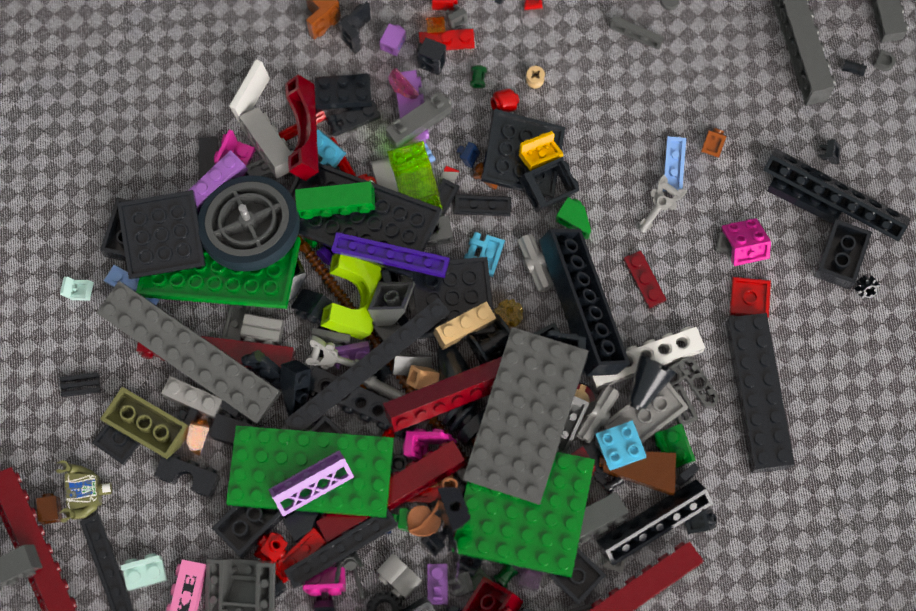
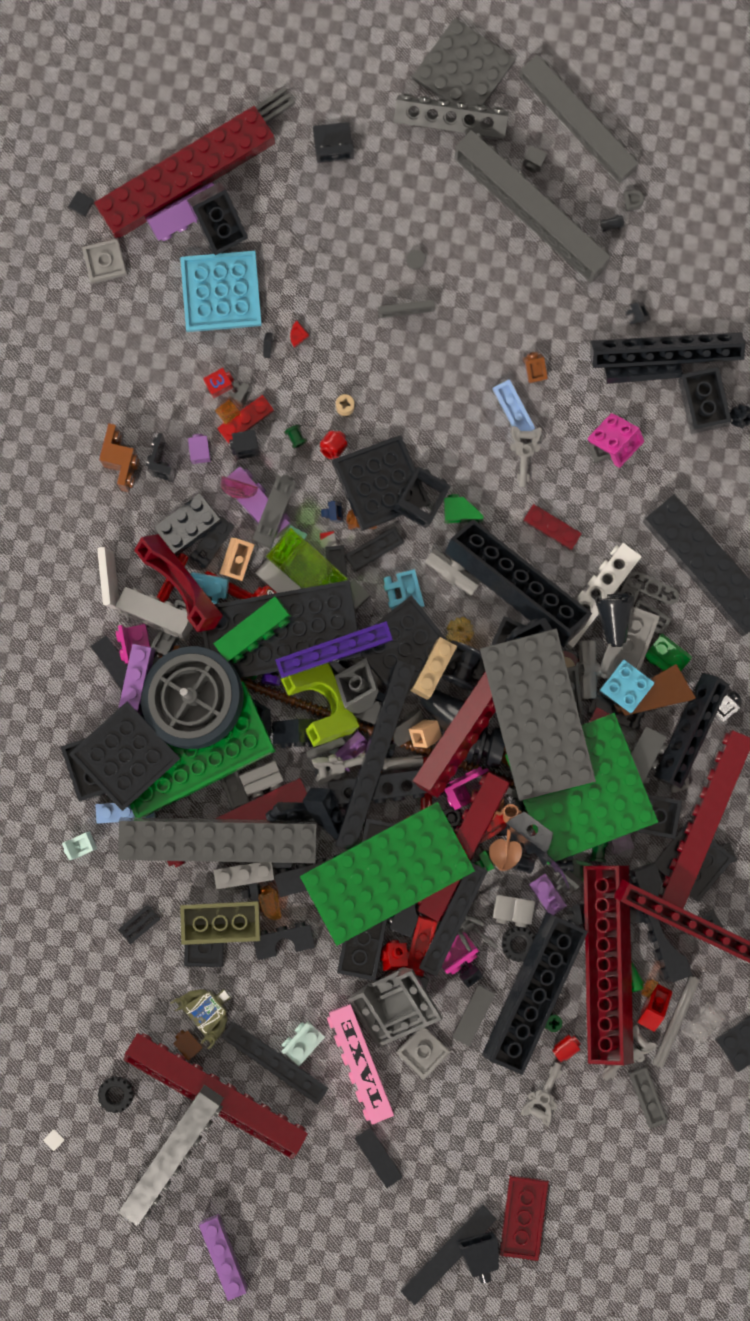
camera: 35 degrees left, 10 degrees up
fence [268,450,354,516] -> none
yellow bracket [519,131,563,171] -> none
black tile [675,462,699,487] -> none
red tile [730,277,771,318] -> none
none -> light nougat brick [219,538,254,581]

